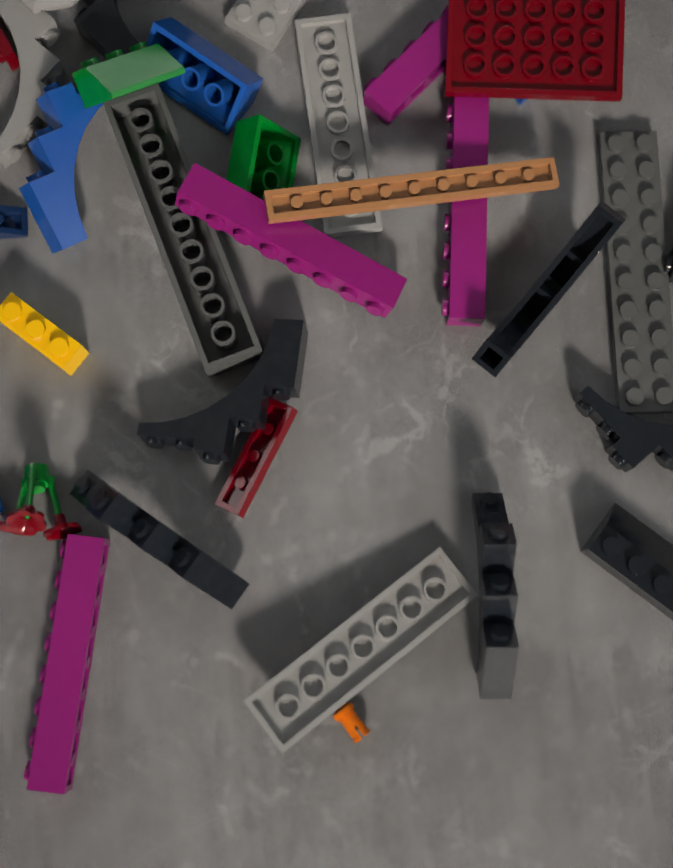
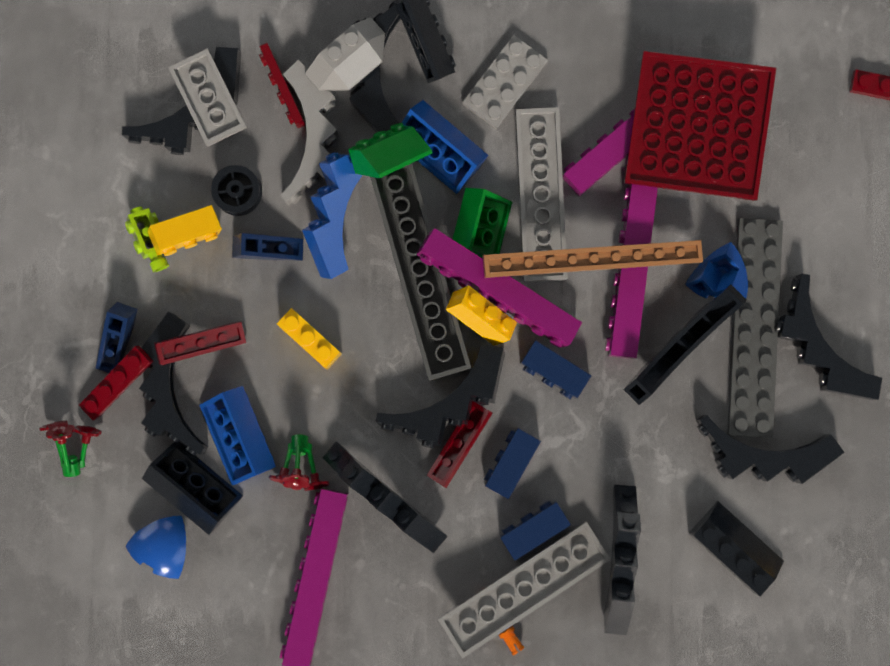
camera: 10 degrees right, 5 degrees up
none -> yellow brick [446,285,517,346]
none -> dark blue brick [483,428,541,499]
none -> dark blue brick [500,500,571,561]
none -> dark blue brick [520,340,591,400]
none -> blue brick [685,242,748,299]

